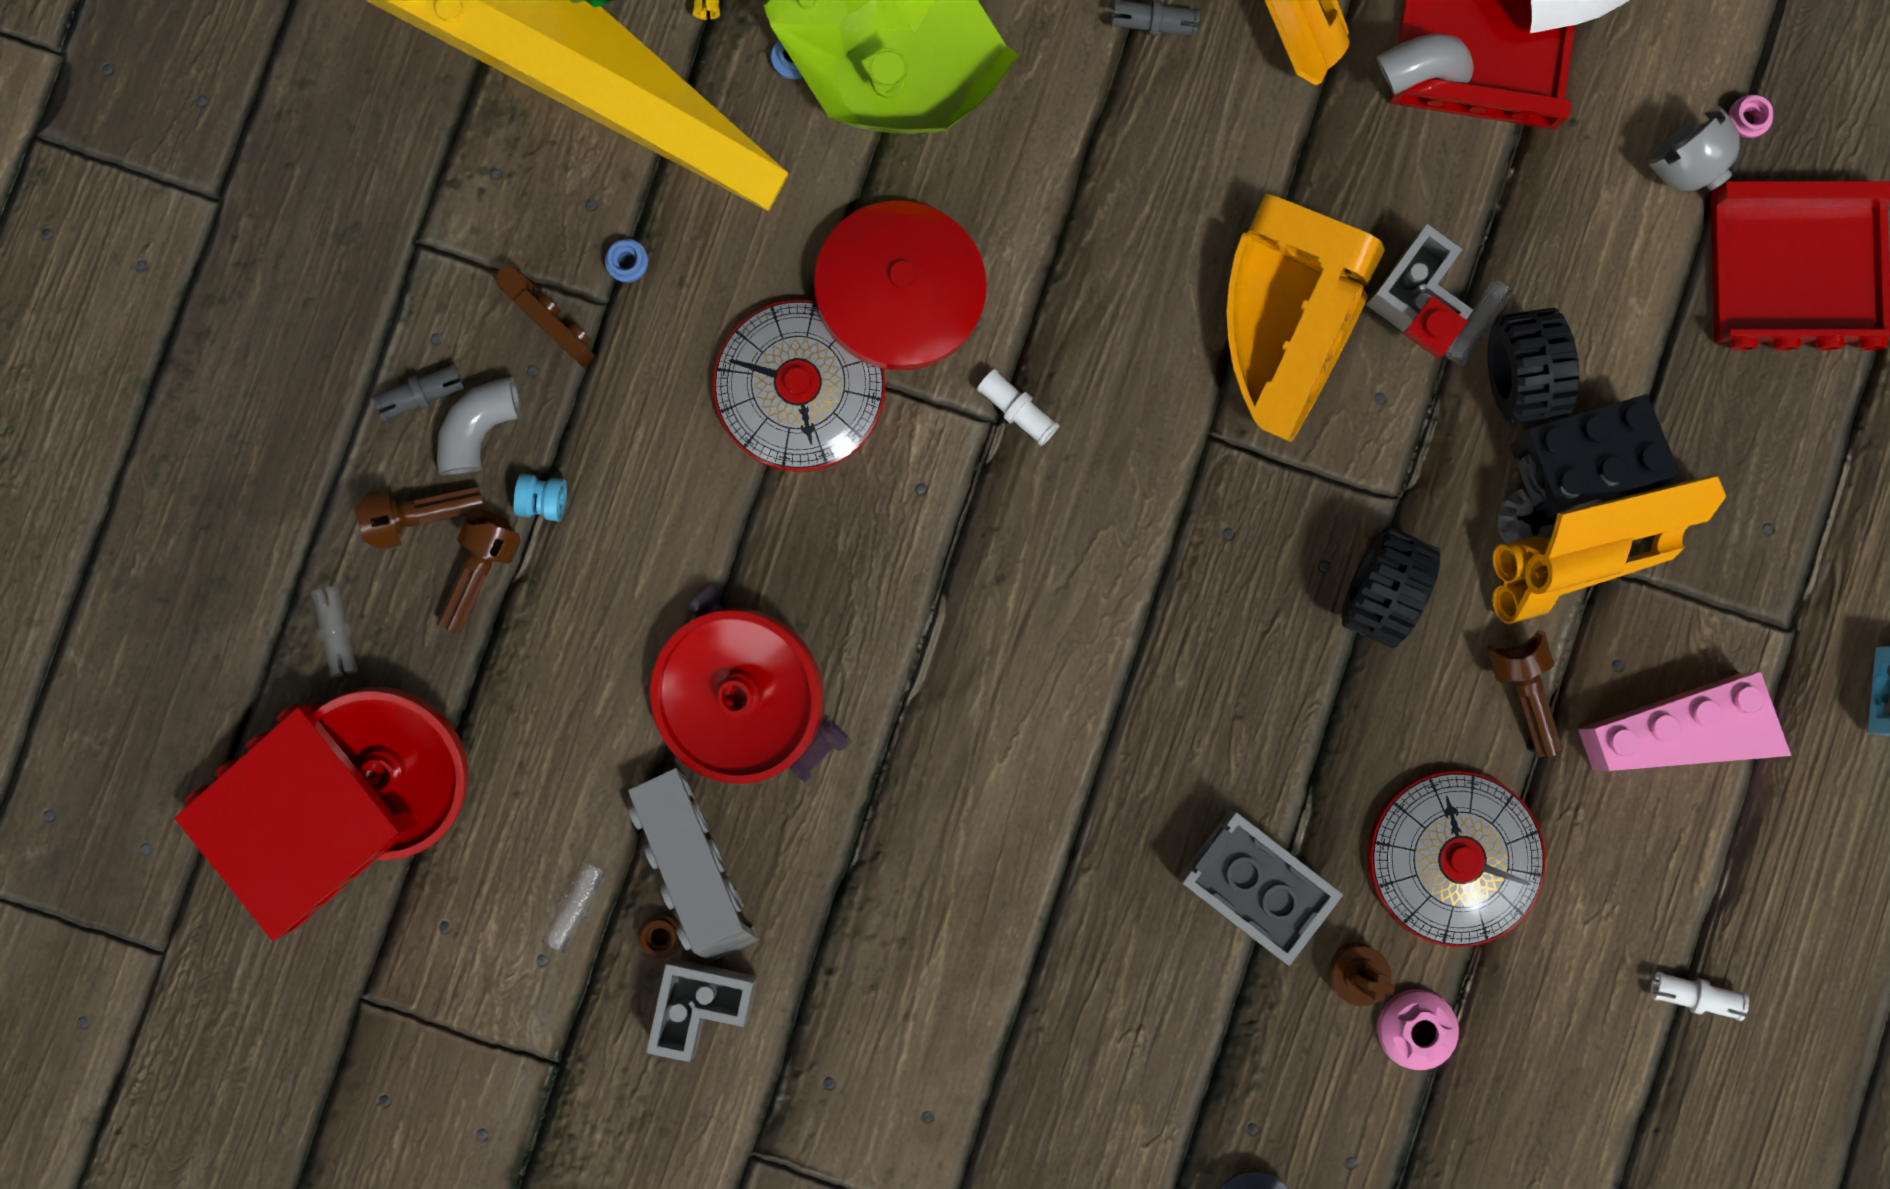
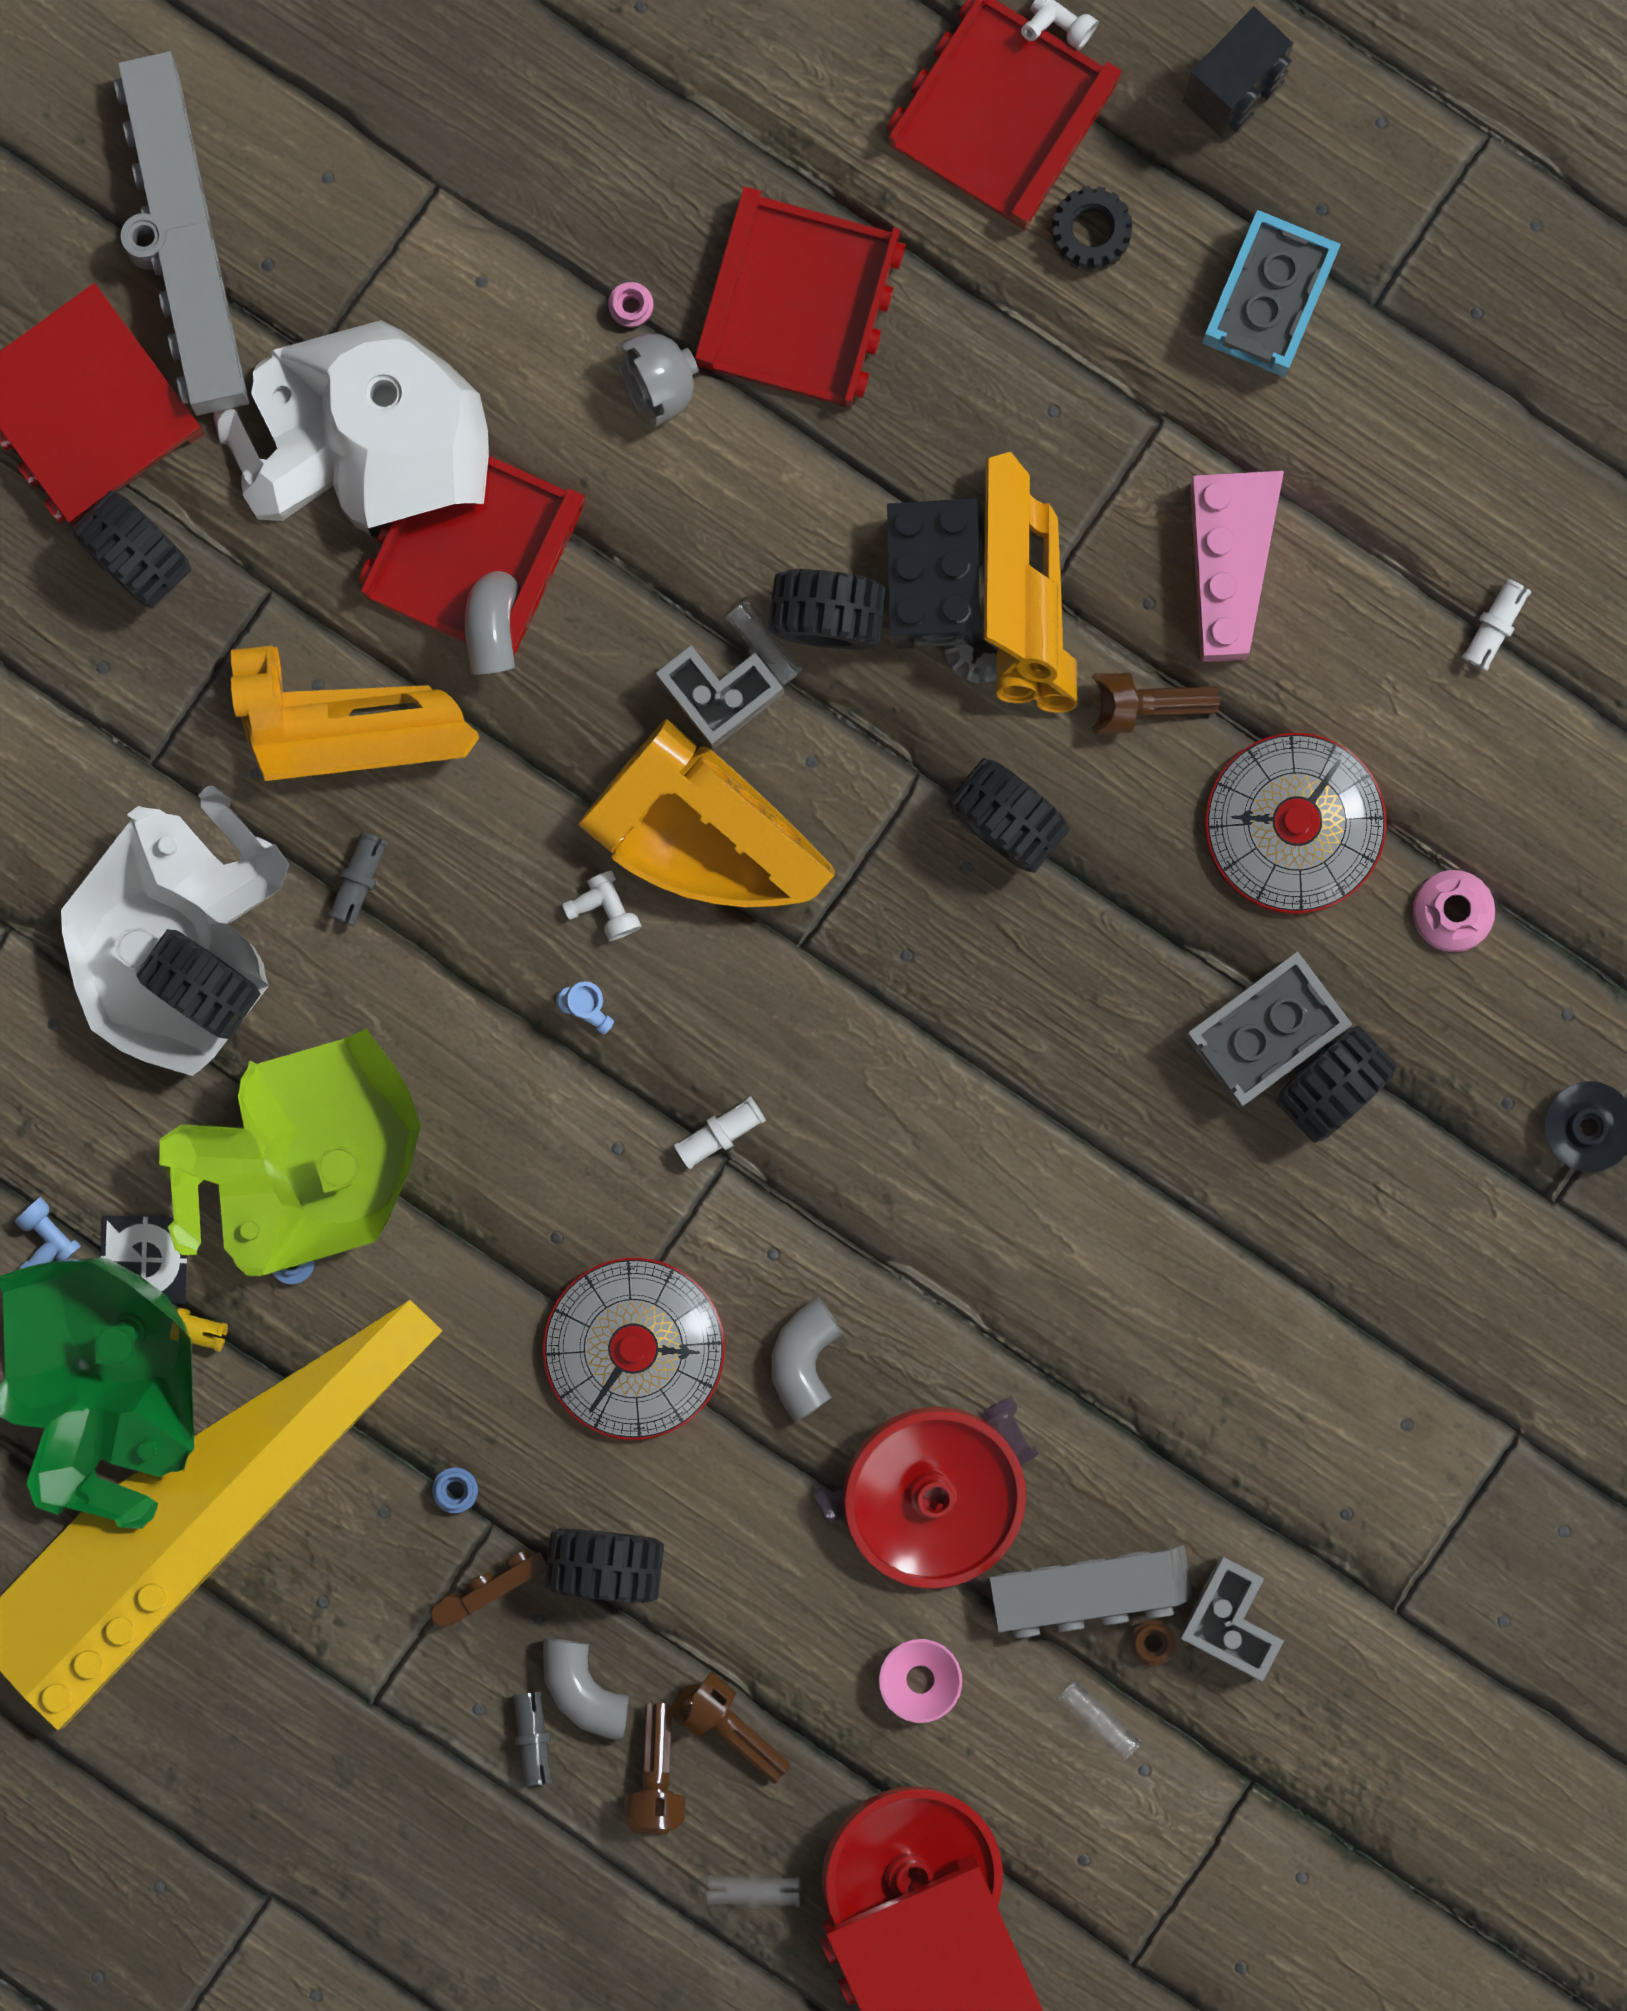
camera: 70 degrees left, 0 degrees up
medium azure wheel [514,473,567,522] -> none
red dish [814,201,987,370] -> none
reddish brown piece [1329,943,1395,1006] -> none
red plate [1403,295,1469,360] -> none
none -> black tyre [544,1528,664,1603]
none -> light blue piece [556,982,614,1035]
none -> white piece [563,871,642,941]
none -> light grey cylinder [771,1297,844,1423]
none -> bright pink piece [879,1639,962,1723]
none -> black tyre [1276,1025,1397,1143]

